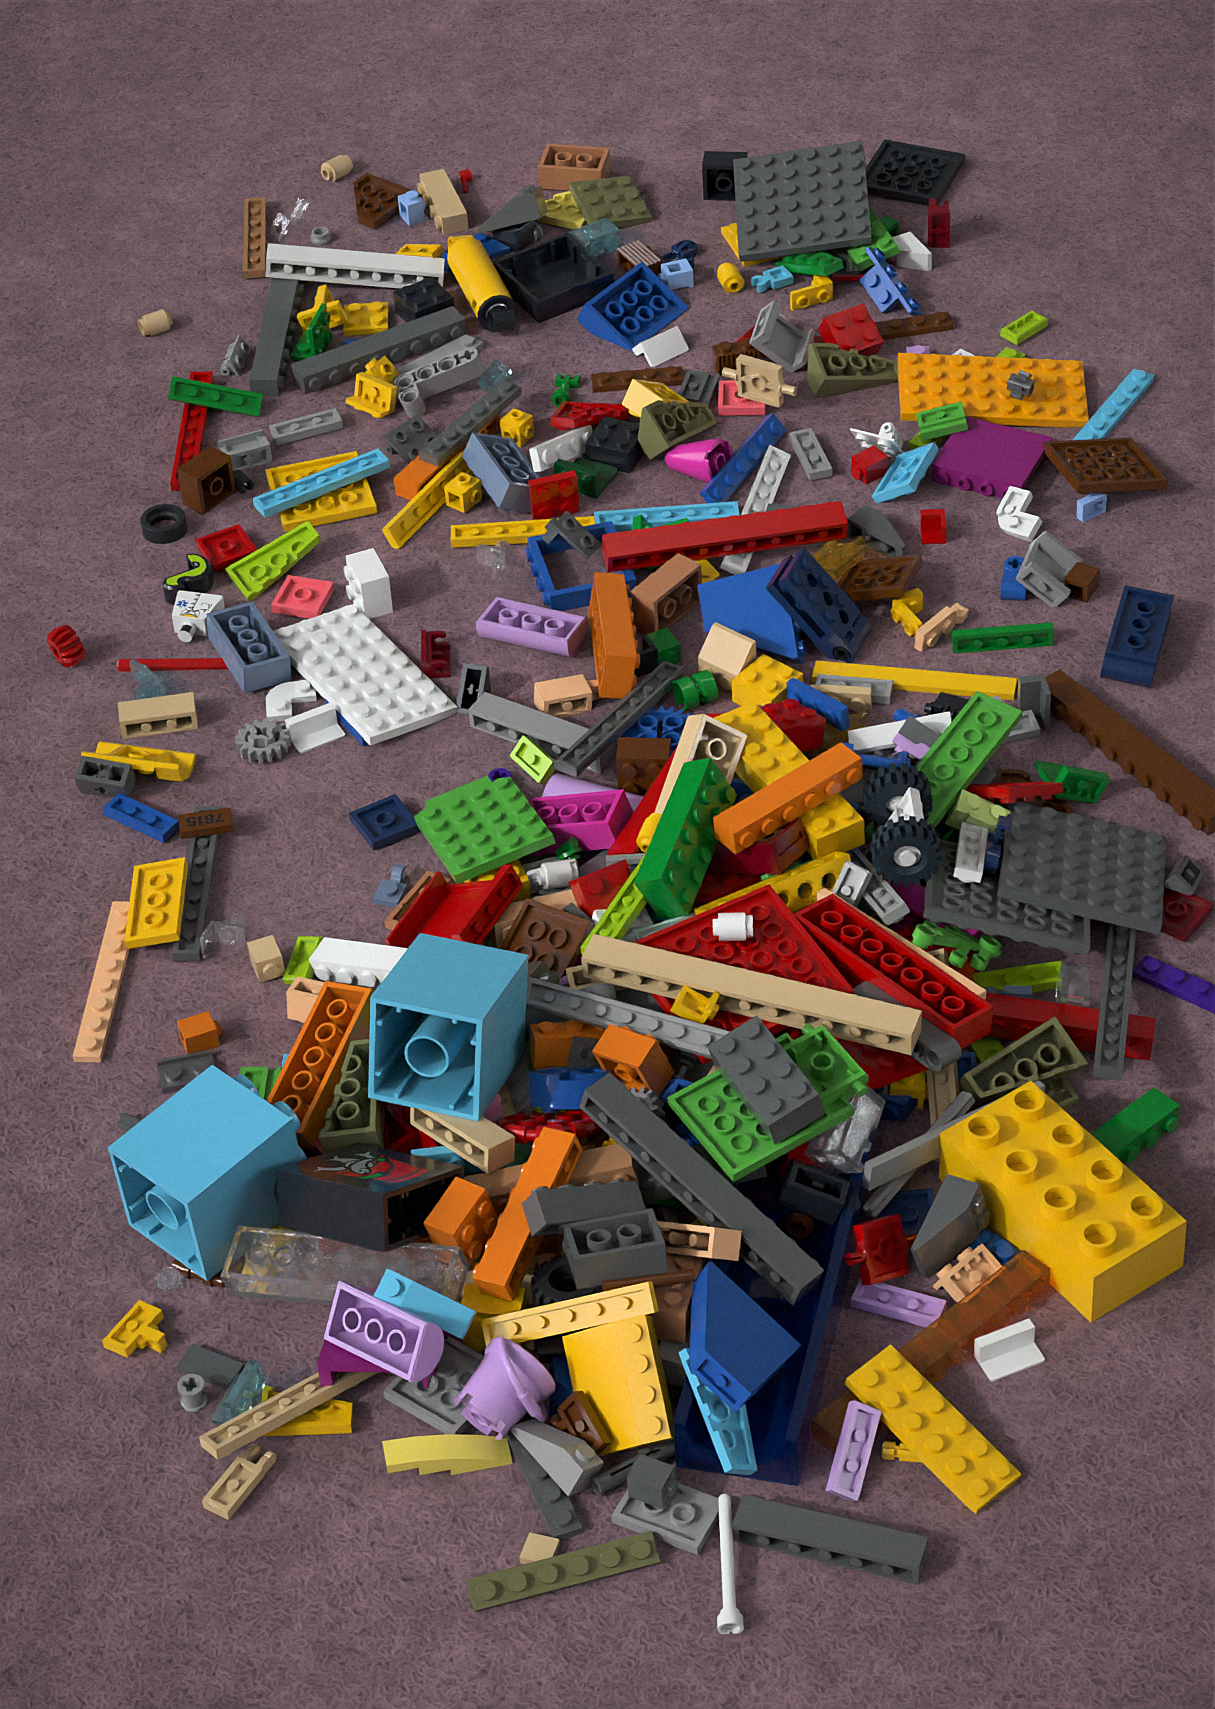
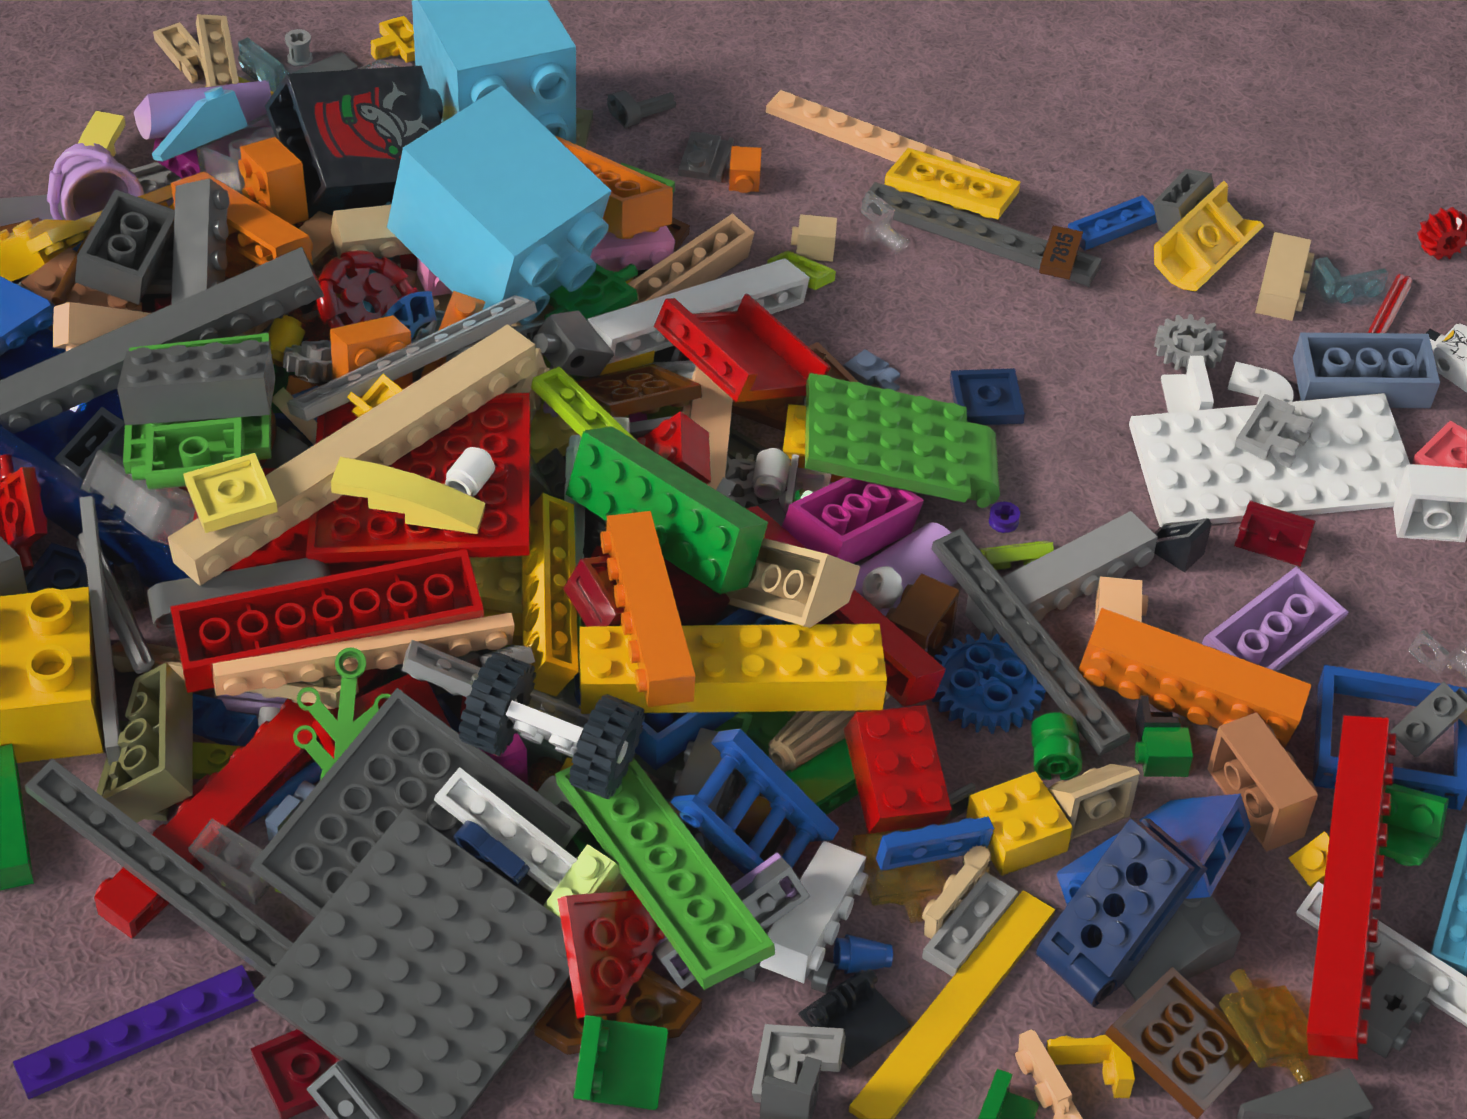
camera: 110 degrees right, 5 degrees up
none -> light yellow plate [183,453,278,533]
none -> light yellow slope [331,457,485,534]
none -> white plate [862,566,903,610]
none -> light grey plate [1235,394,1313,468]

